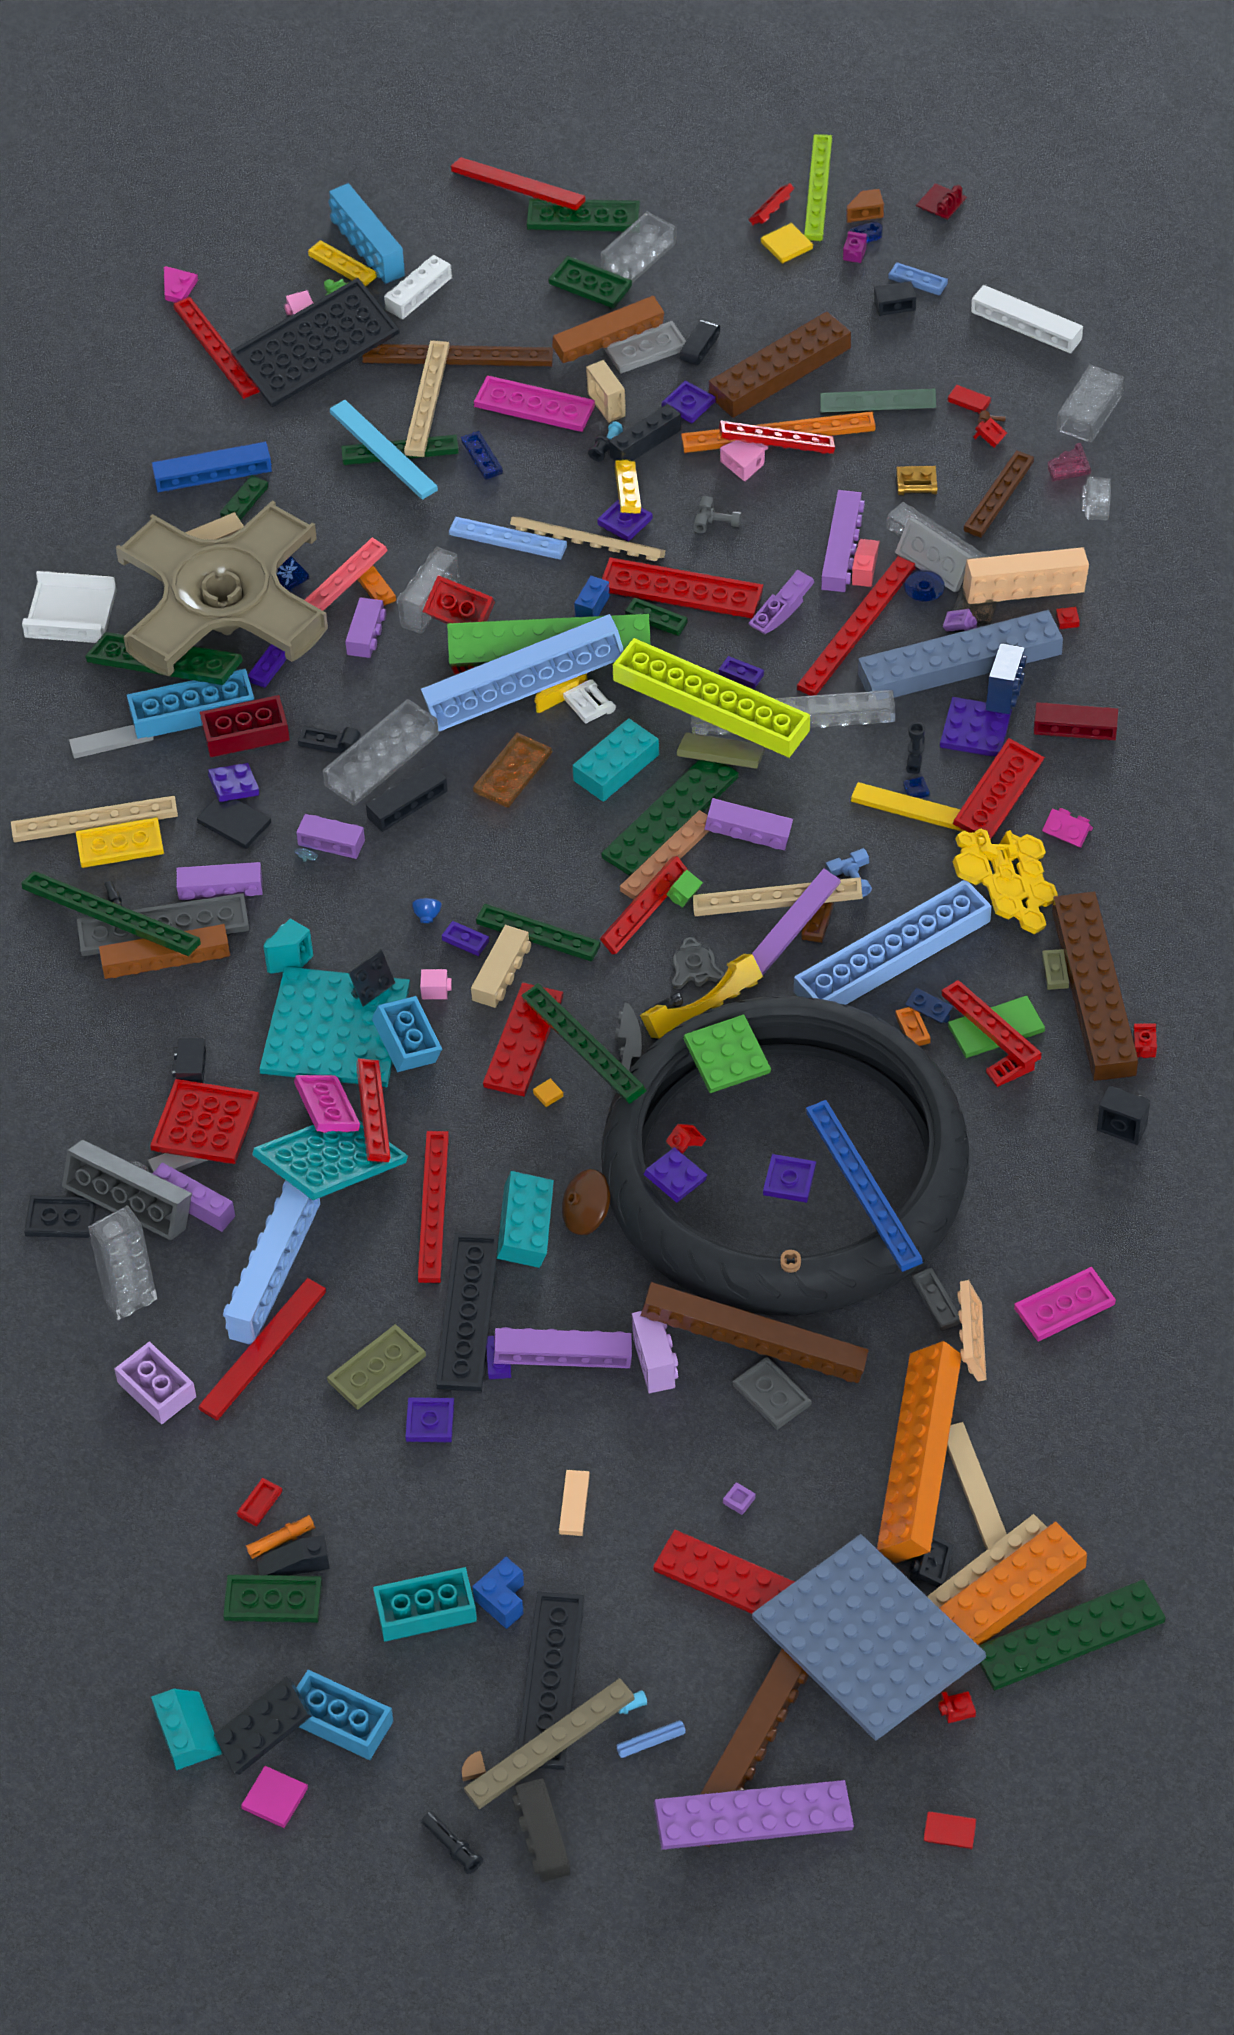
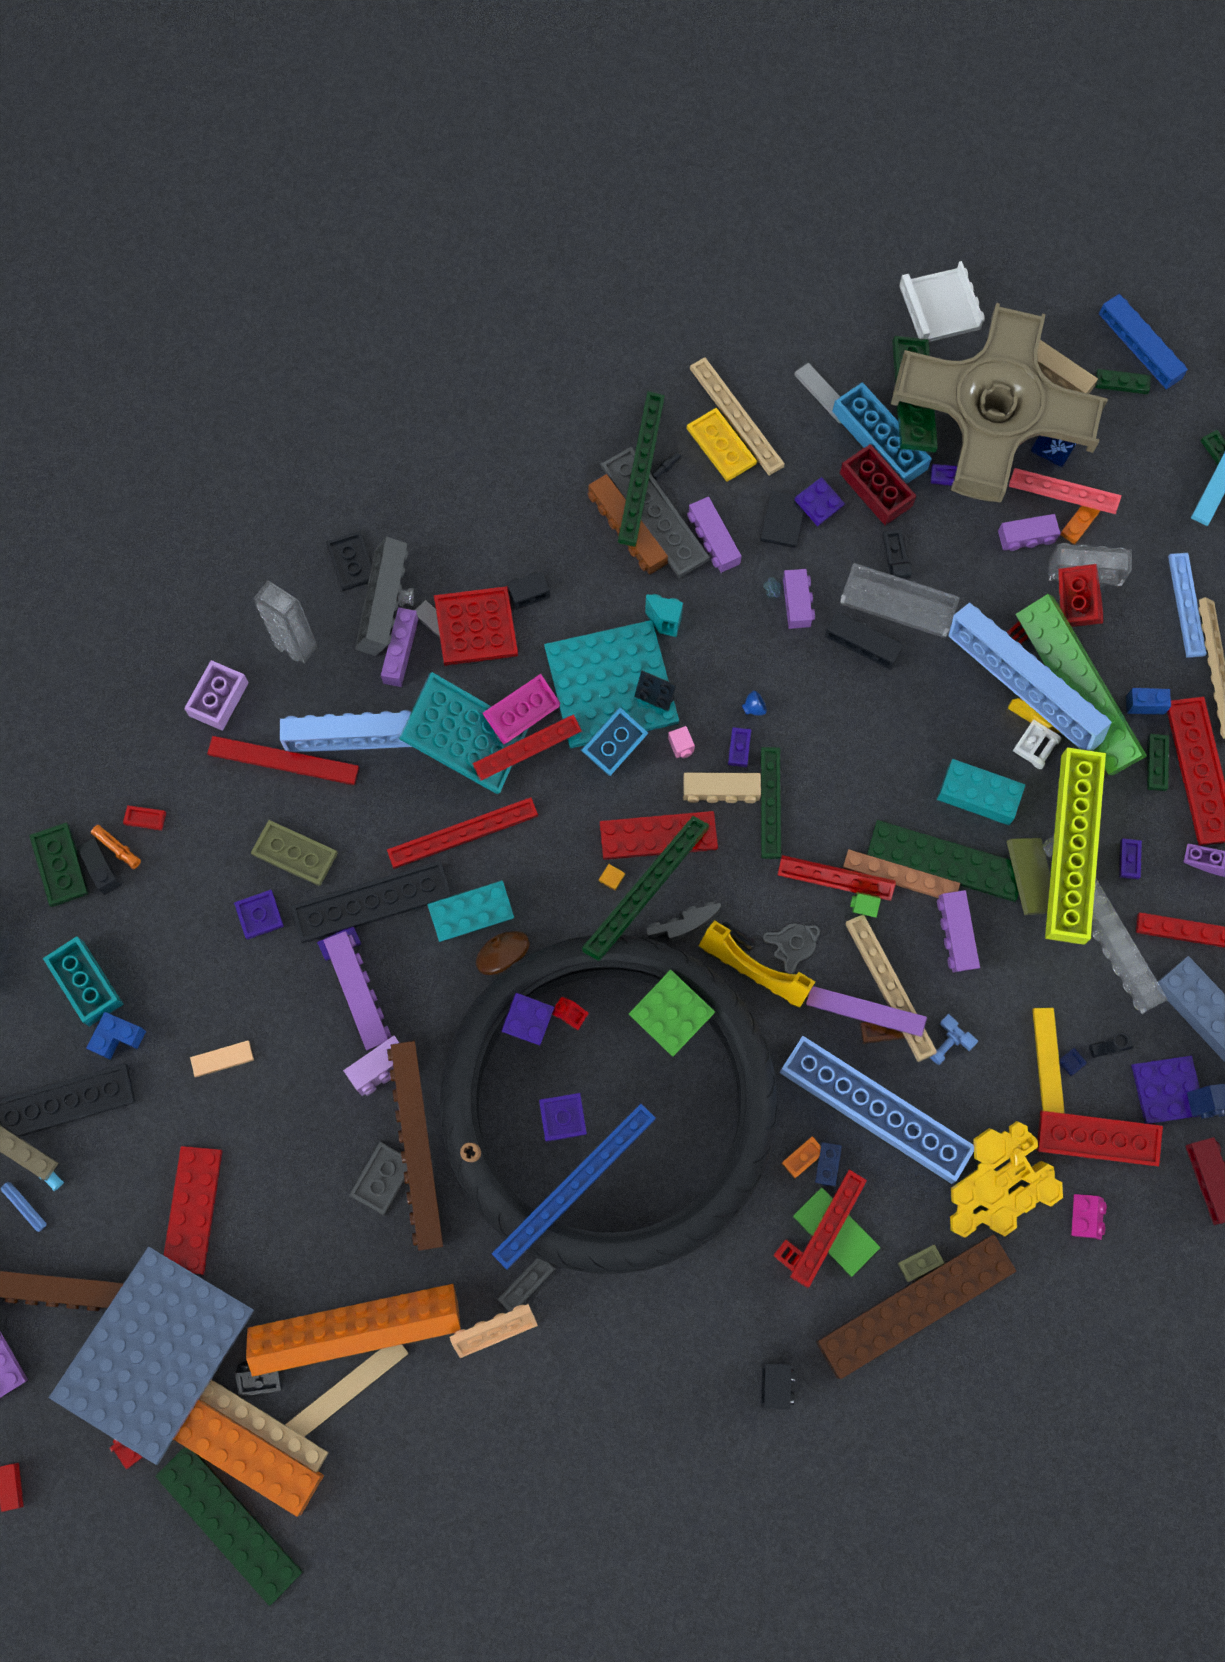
camera: 65 degrees right, 20 degrees up
clear orange plate [473,733,552,808] -> none
medium lavender plate [723,1482,755,1515] -> none
dark pink plate [1014,1267,1116,1342] -> none
red brick [1133,1024,1157,1058] -> none

